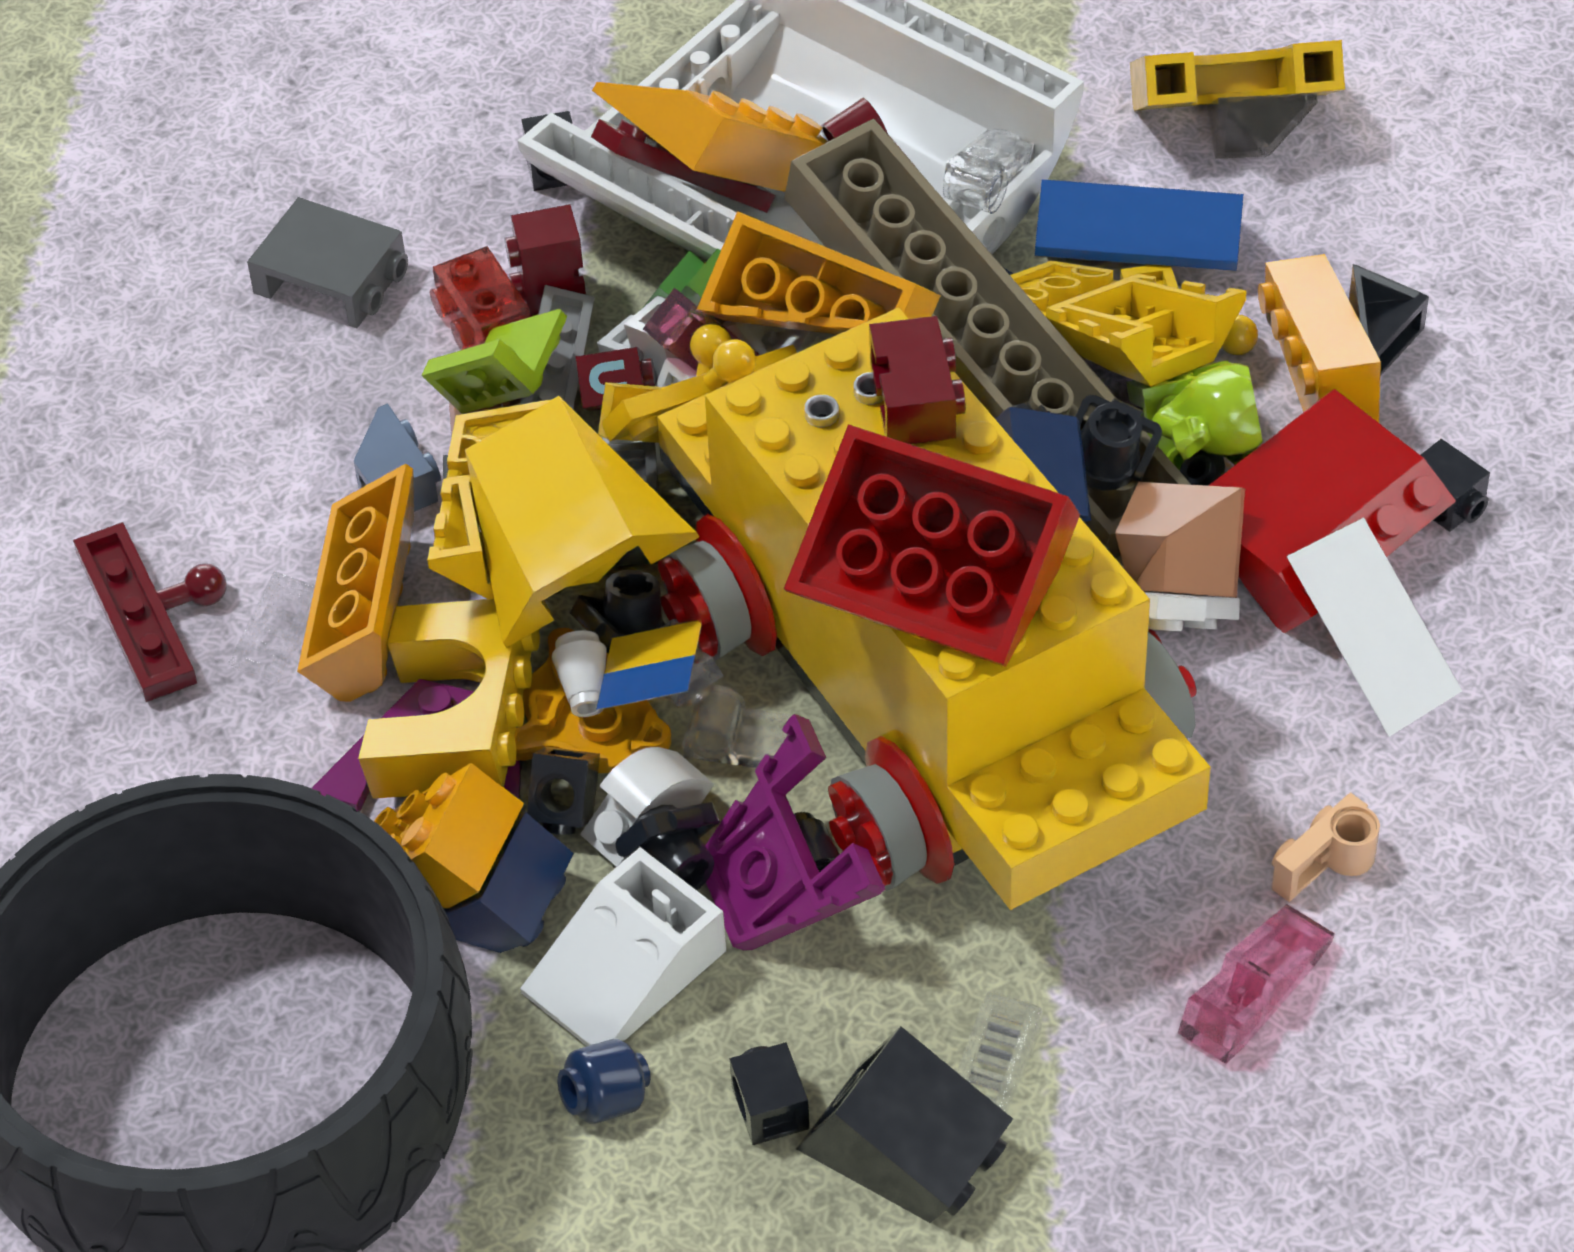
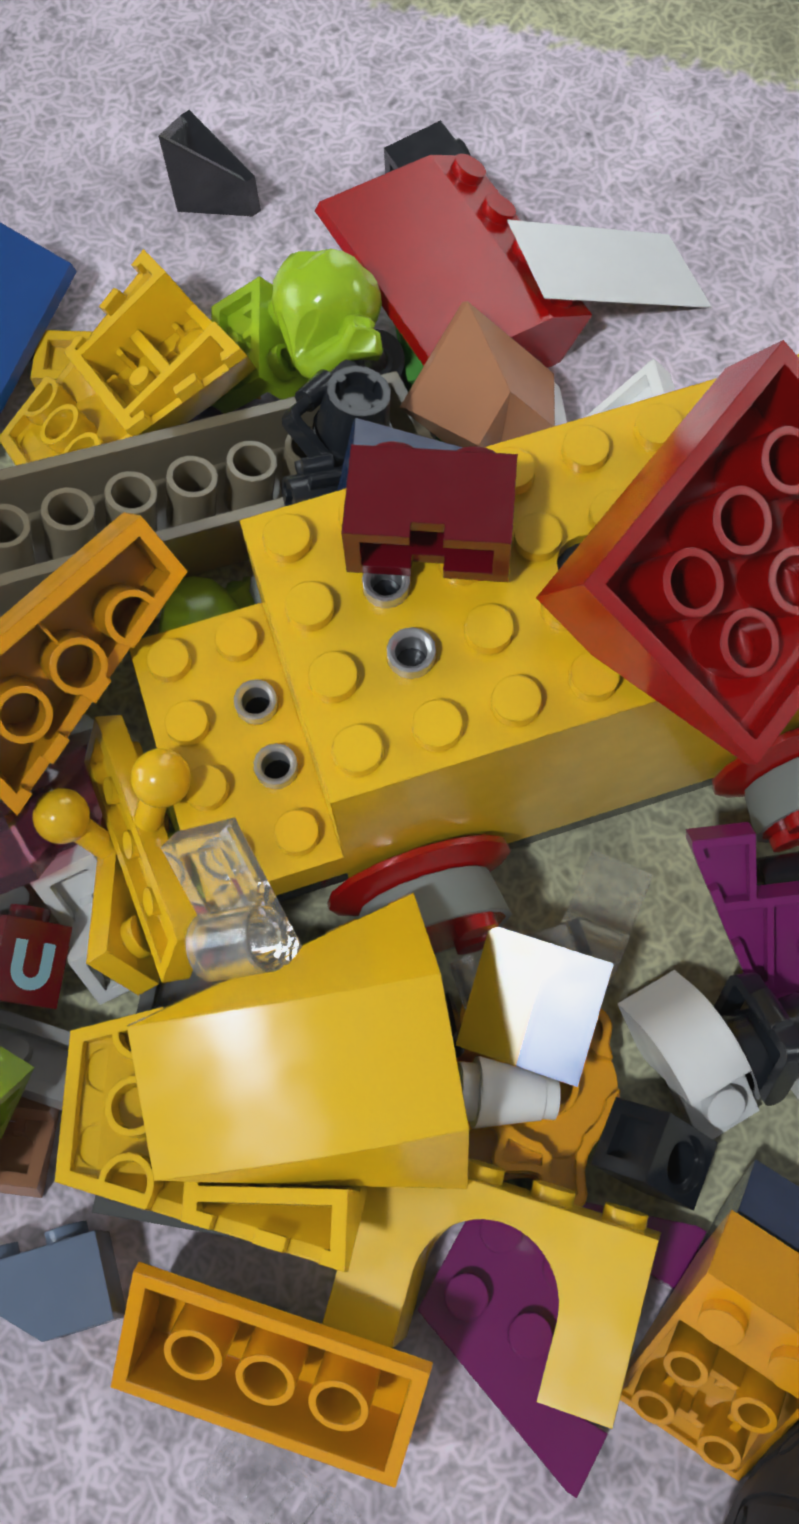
camera: 75 degrees left, 20 degrees up
wedge [1258,254,1381,423] -> none
none -> clear plate [161,817,302,982]

